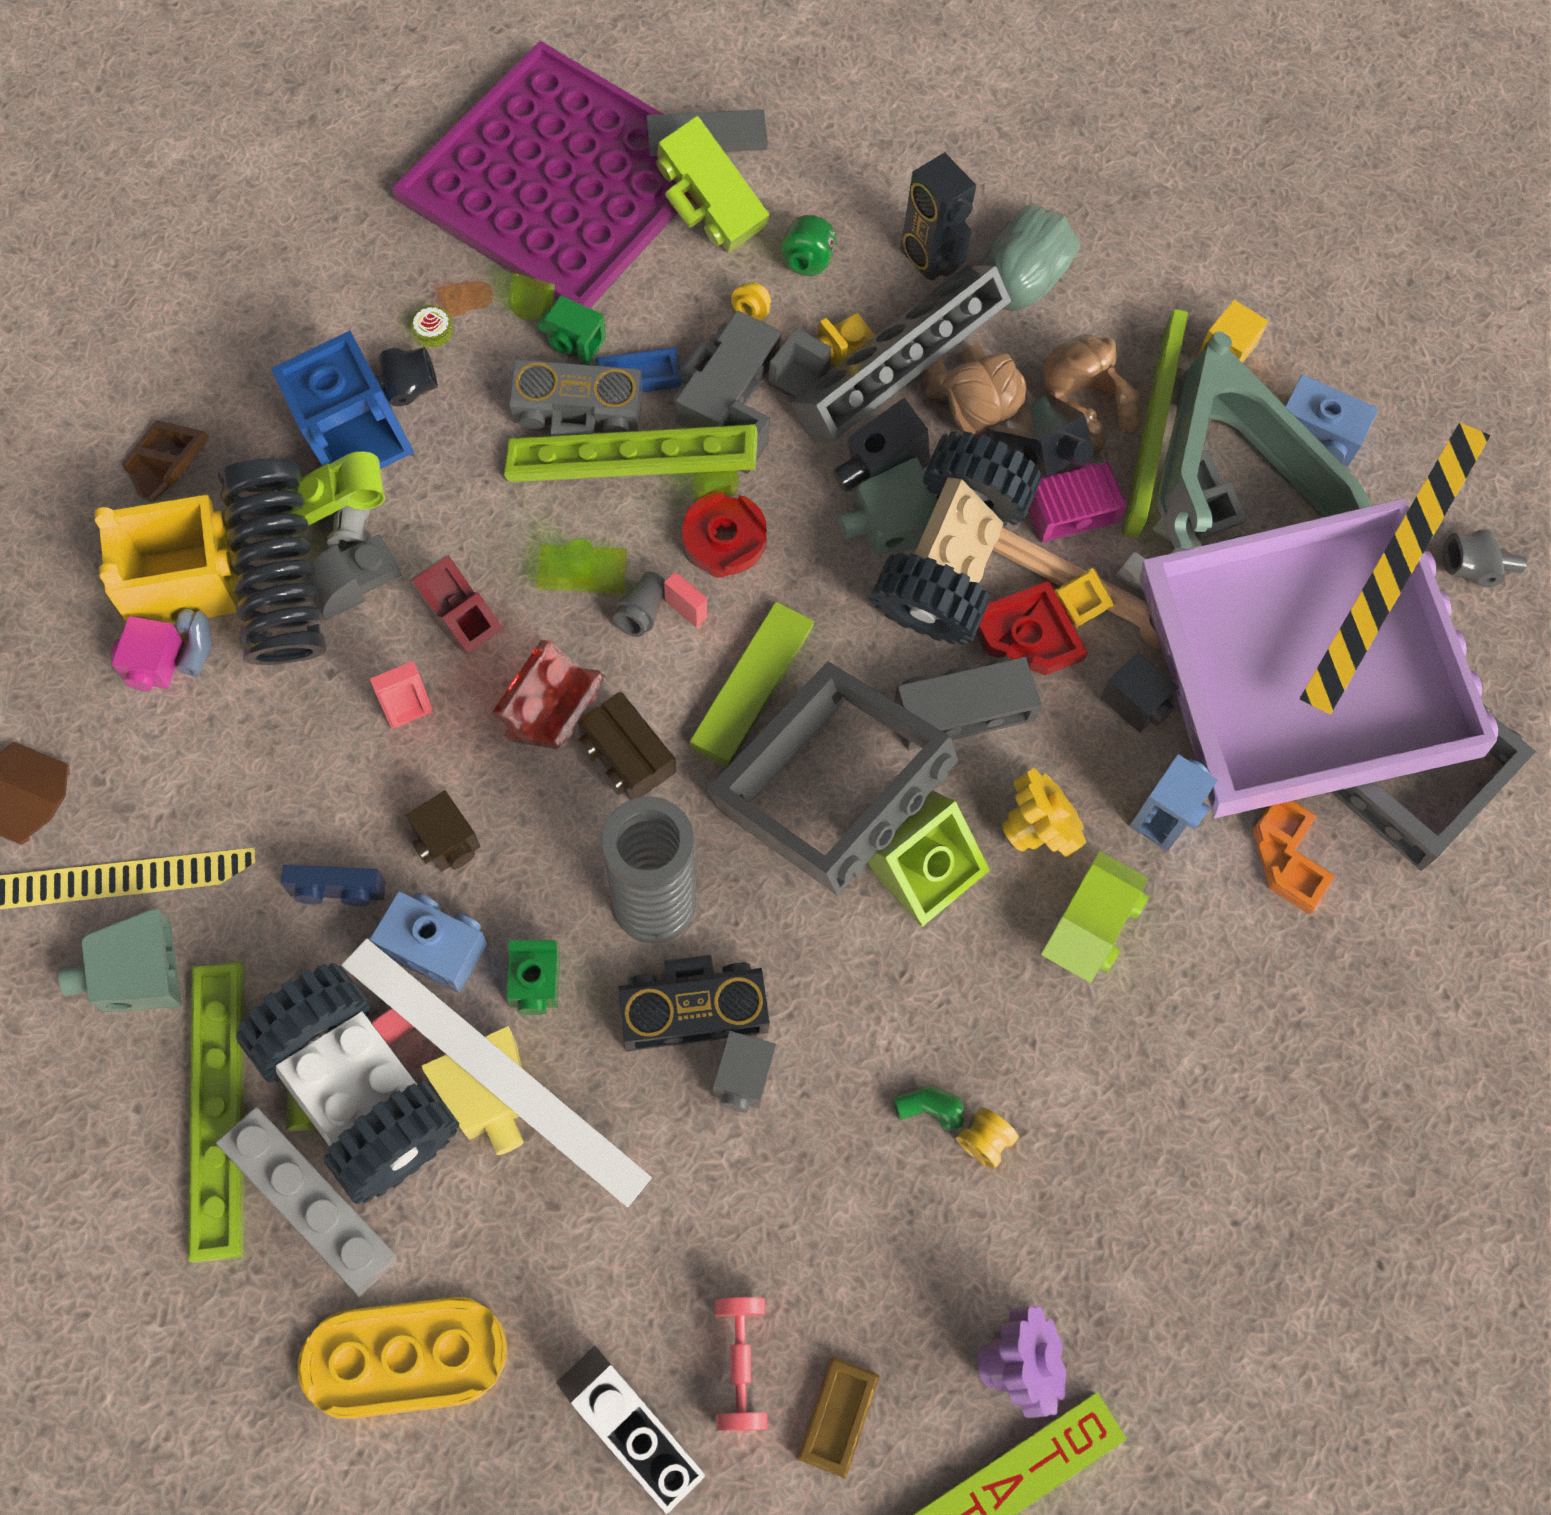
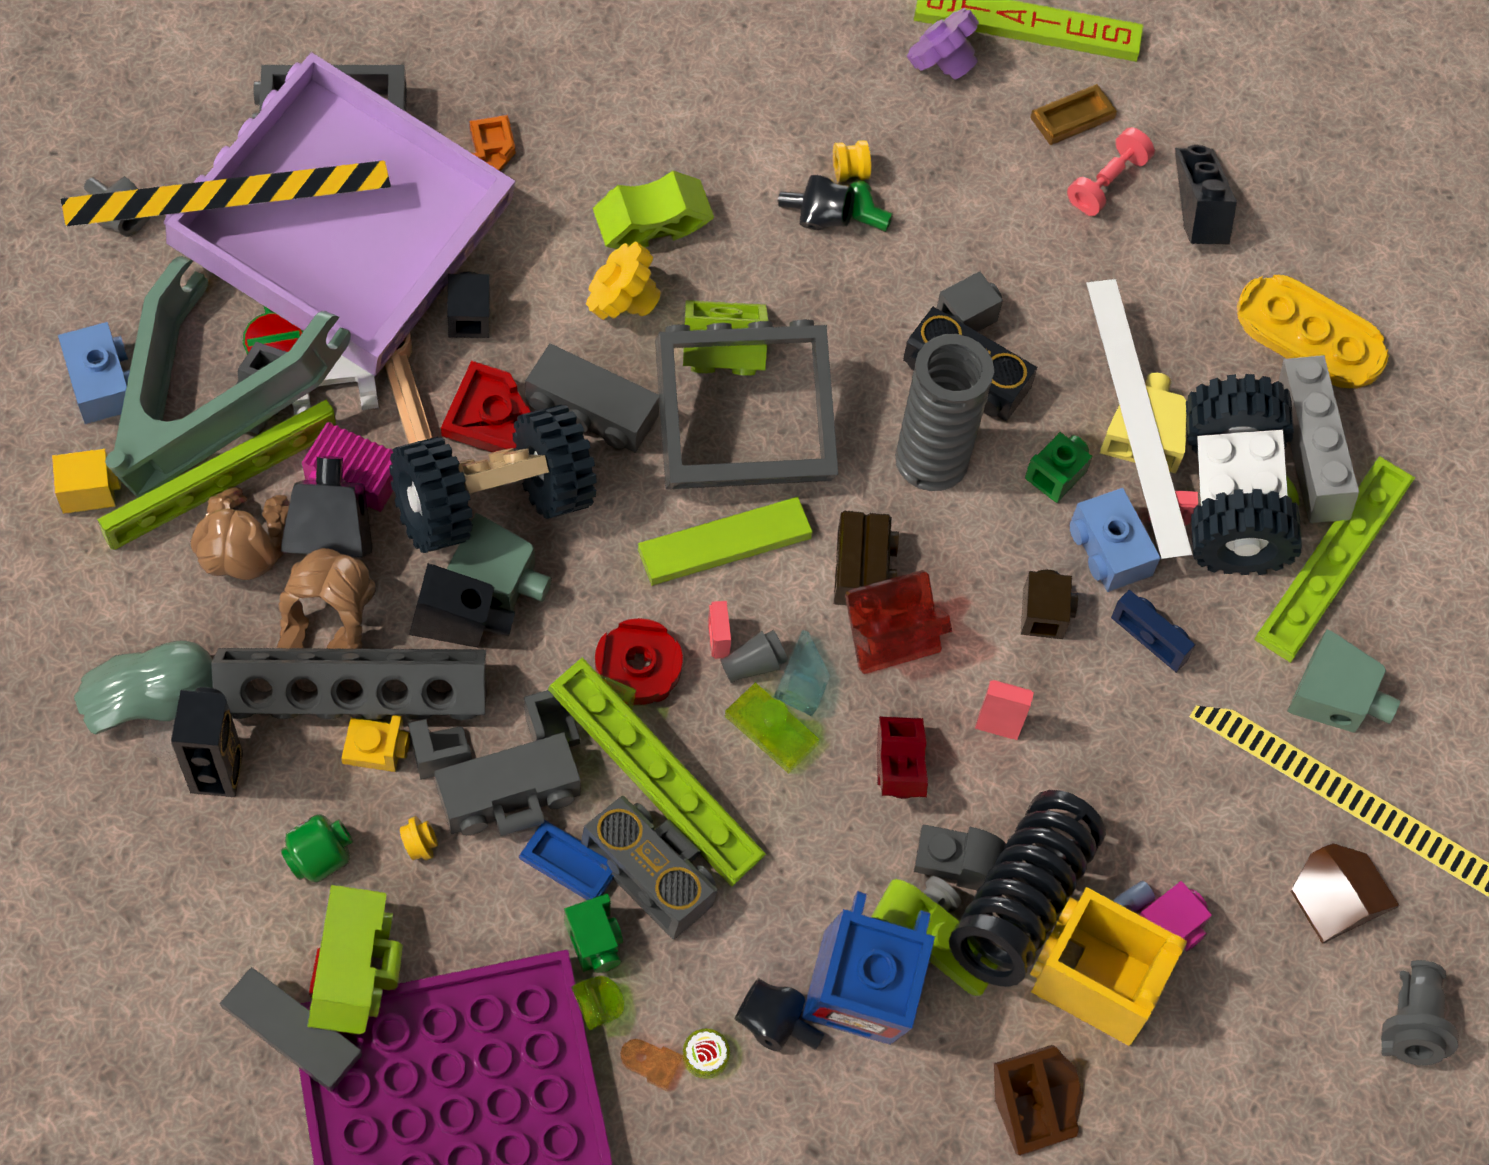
camera: 140 degrees left, 5 degrees down
yellow tile [1054,567,1115,628] -> none
medium blue brick [1129,754,1218,852] -> none
none -> clear light blue tile [773,630,830,716]
none -> black piece [778,175,855,230]

